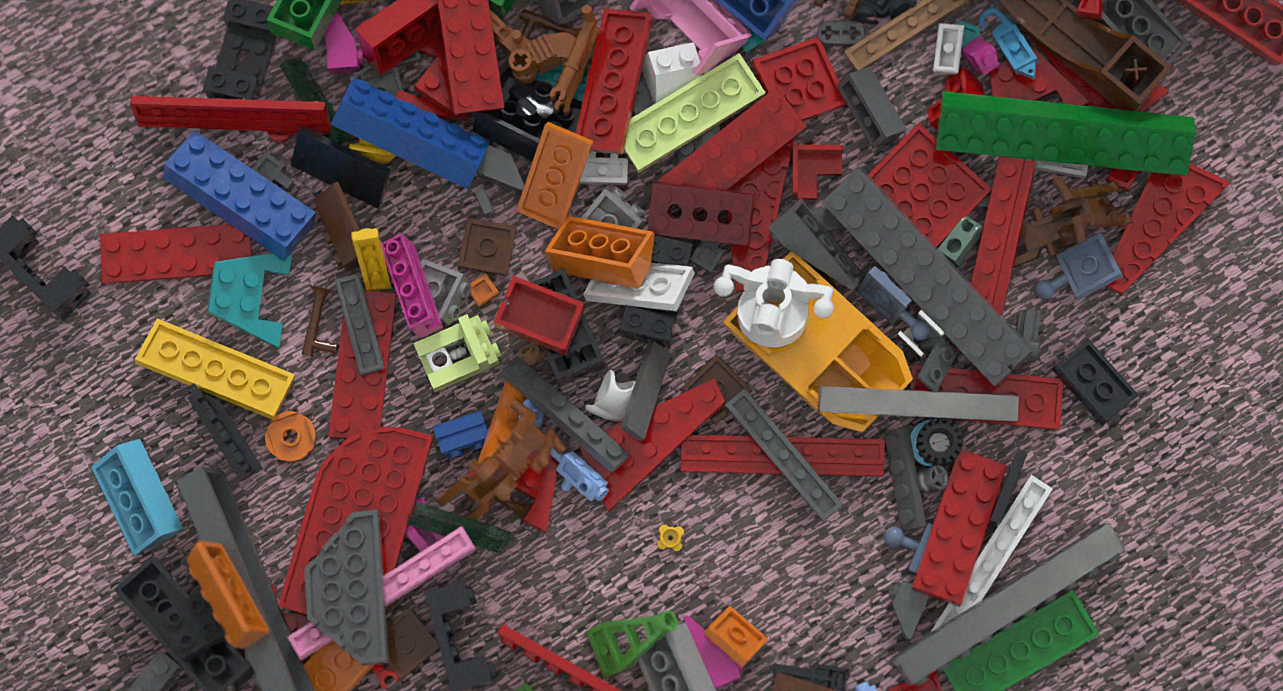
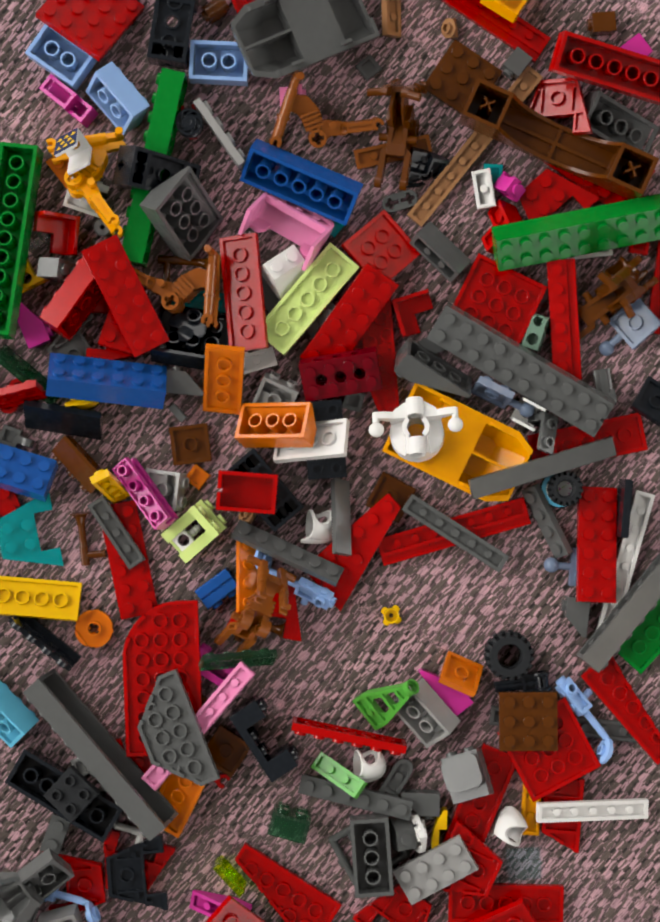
camera: 25 degrees left, 10 degrees up
orange slope [186,541,270,649] -> none
flat silver wheel [916,465,949,494] -> none
dark azure plate [979,7,1039,80] -> none
none -> black tyre [484,630,534,681]

